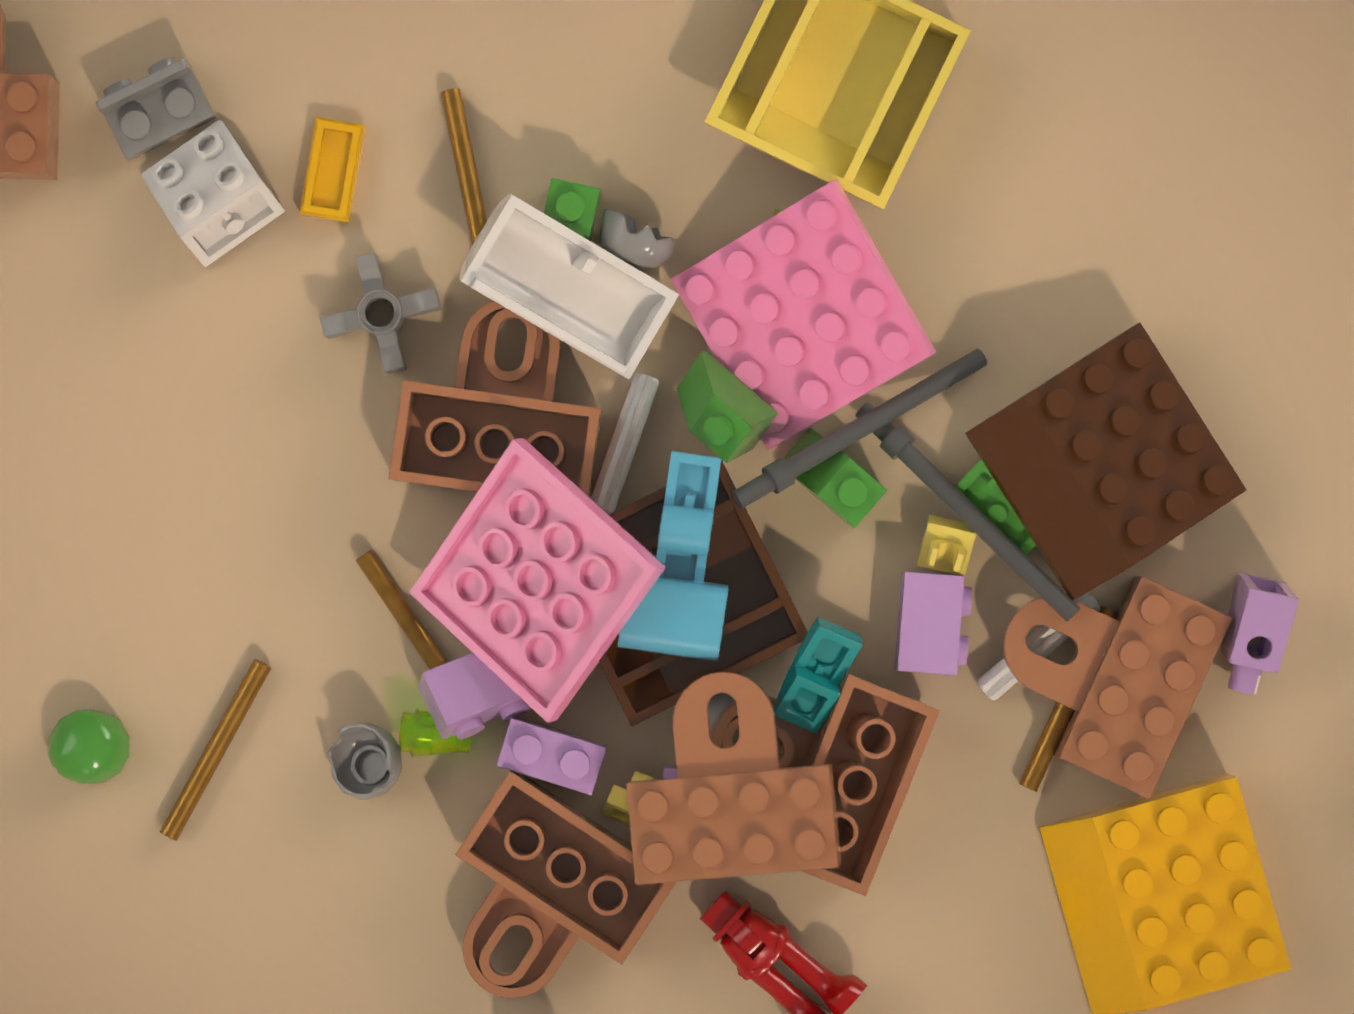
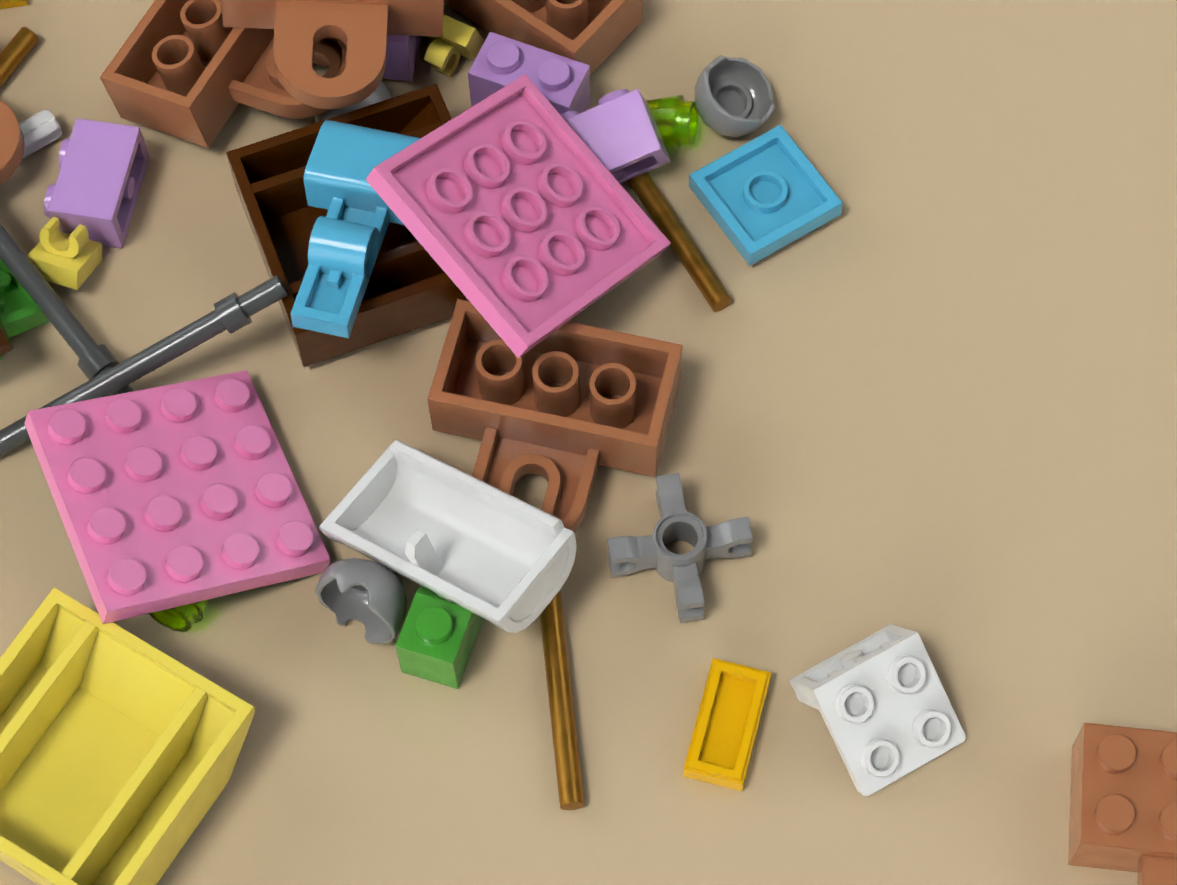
camera: 175 degrees left, 25 degrees down
bright green hair [48,709,129,784] -> none
light grey bracket [95,57,216,161] -> none
pearl gold bar [160,659,271,841] -> none
white axle [591,373,659,515] -> none
bright green slope [677,350,778,463] -> none
teal slope [773,616,863,734] -> none
bright green slope [783,427,887,528] -> none
none -> medium azure plate [689,124,843,266]

